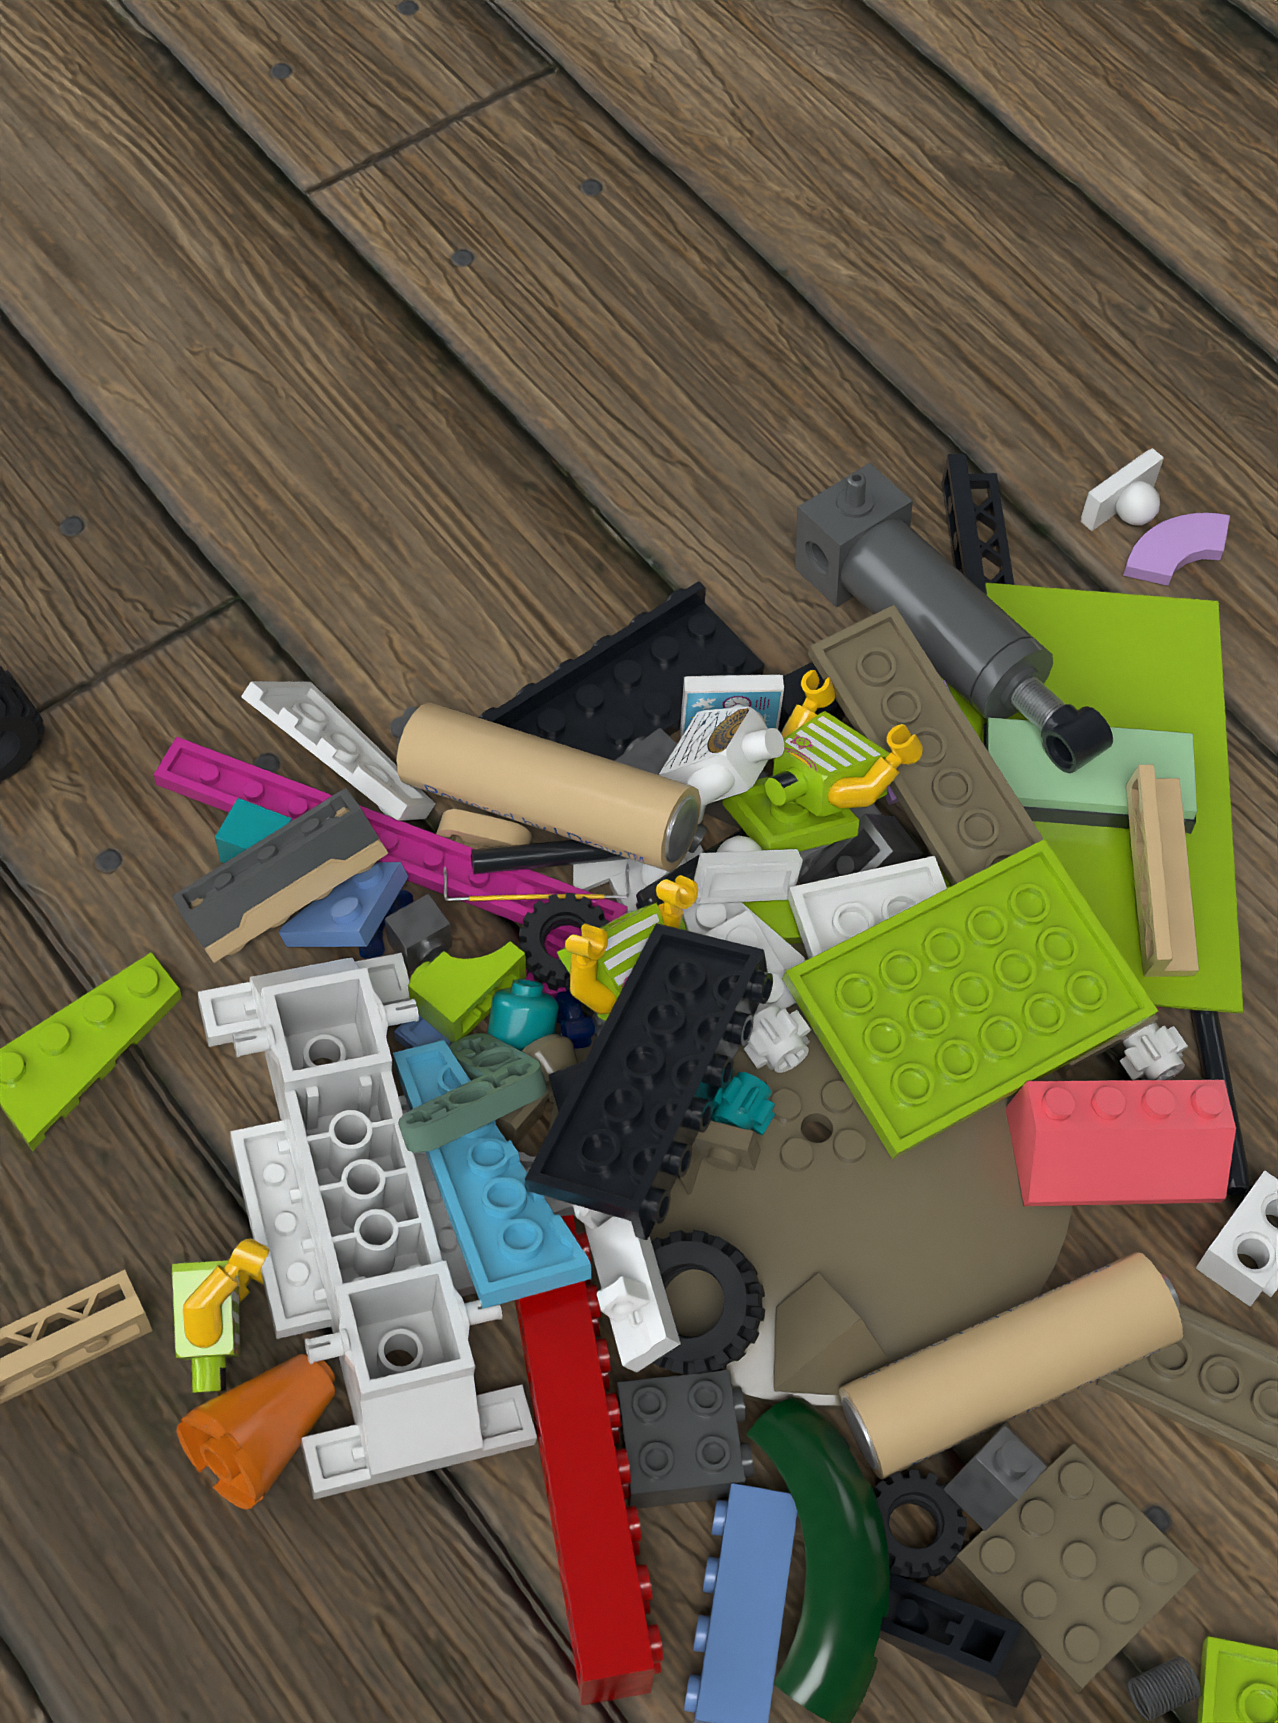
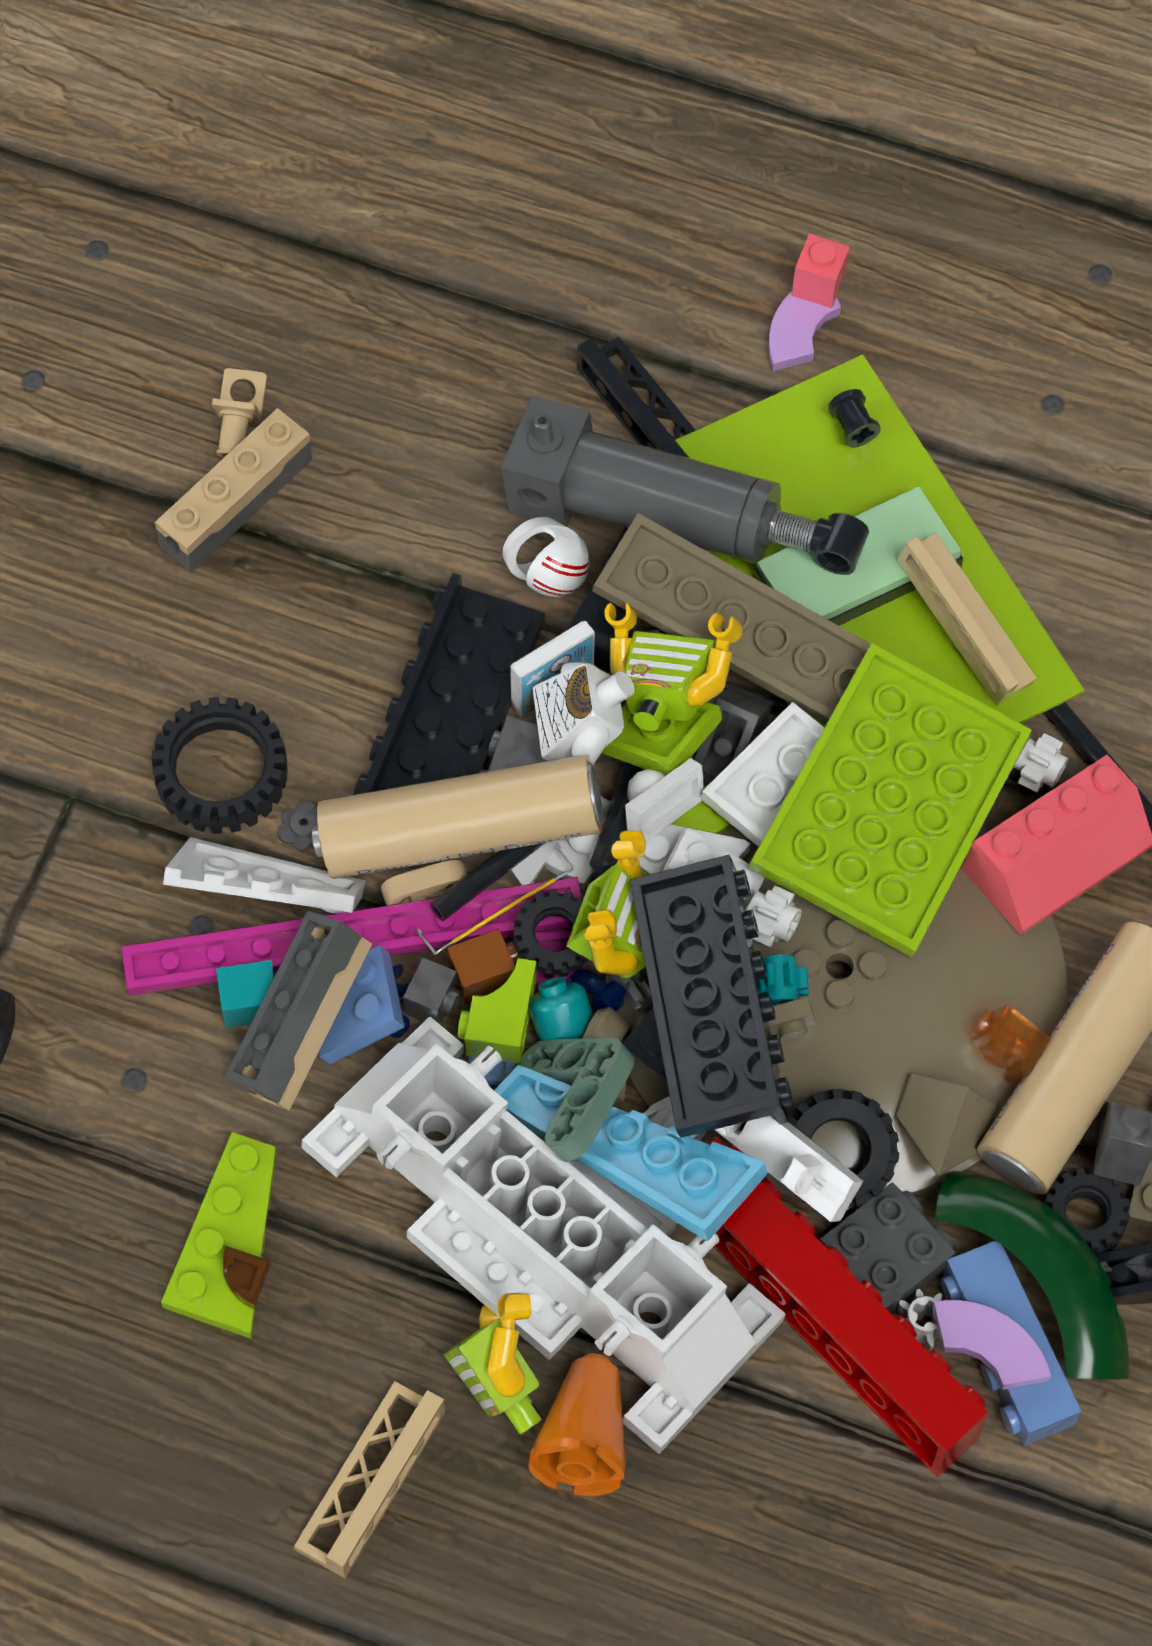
camera: 30 degrees left, 5 degrees up
white tile [1081,448,1164,531] -> none
none -> black tyre [152,697,288,834]
none -> tan piece [155,408,312,573]
none -> tan bracket [212,368,267,458]
none -> reddish brown tile [223,1246,271,1309]
none -> dark orange brick [447,929,519,1005]
none -> white helmet [503,517,590,598]
none -> coral brick [792,234,850,308]
none -> black bush [828,389,881,448]
none -> white gear [897,1289,942,1352]
none -> lavender tile [932,1300,1051,1390]
none -> clear orange brick [970,1004,1051,1083]

